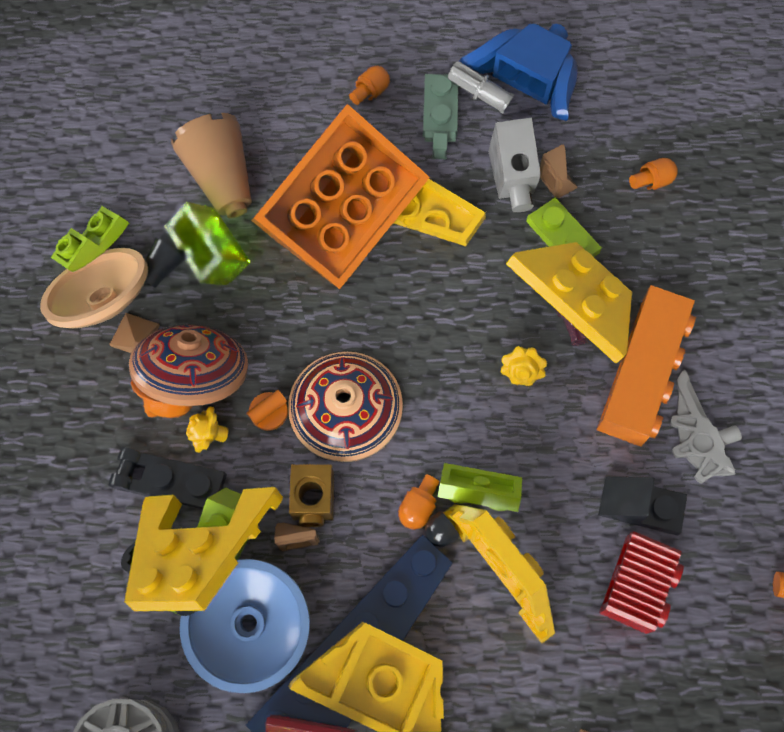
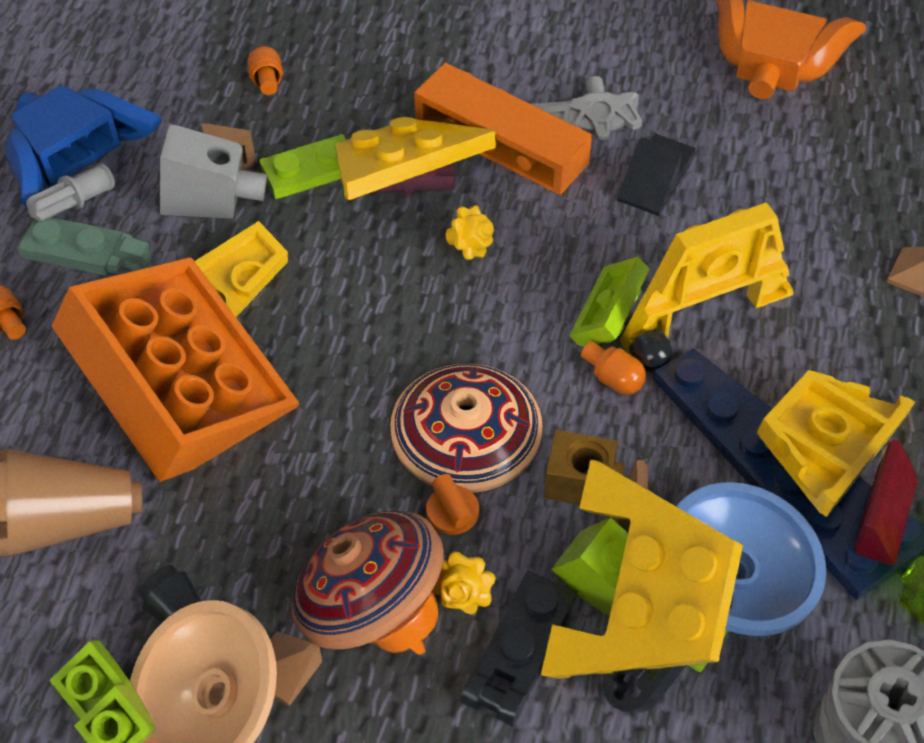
camera: 80 degrees left, 15 degrees down
clear neon green brick [164,202,251,285] -> none
red brick [599,531,684,634] -> none

